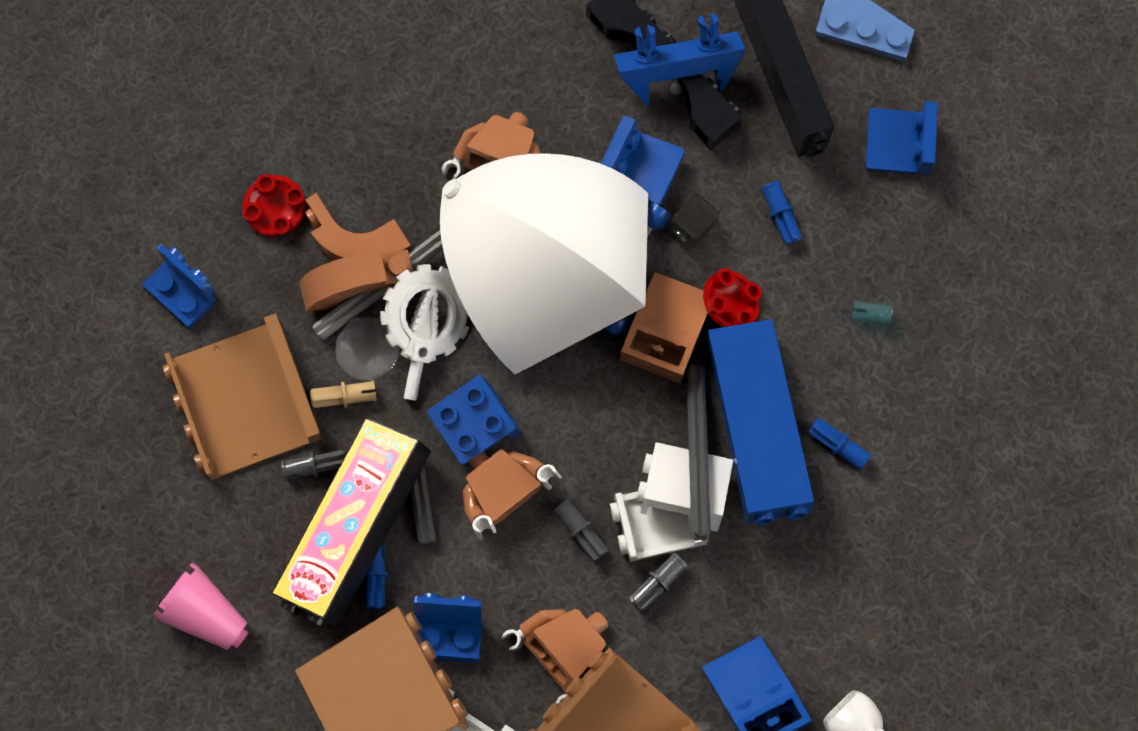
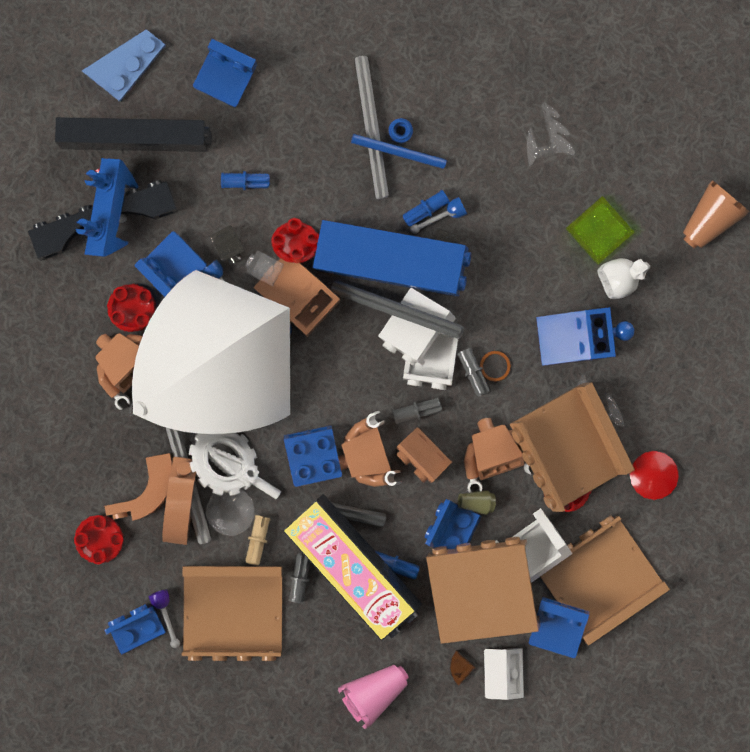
camera: 70 degrees left, 10 degrees up
clear light blue pin [852,300,893,327] -> none
none -> red dish [107,284,156,332]
none -> hinge [149,589,180,648]
none -> clear bracket [245,250,284,287]
none -> blue bar [351,134,446,169]
none -> light grey axle [355,56,389,199]
none -> blue plate [389,118,413,143]
none -> nougat slope [396,427,452,483]
none -> hinge [410,197,467,234]
none -> reddish brown tile [450,651,475,685]
none -> olive cone [457,490,496,515]
none -> dark orange piece [480,351,510,381]
none -> clear piece [527,102,575,166]
none -> clear neon green plate [566,196,635,265]

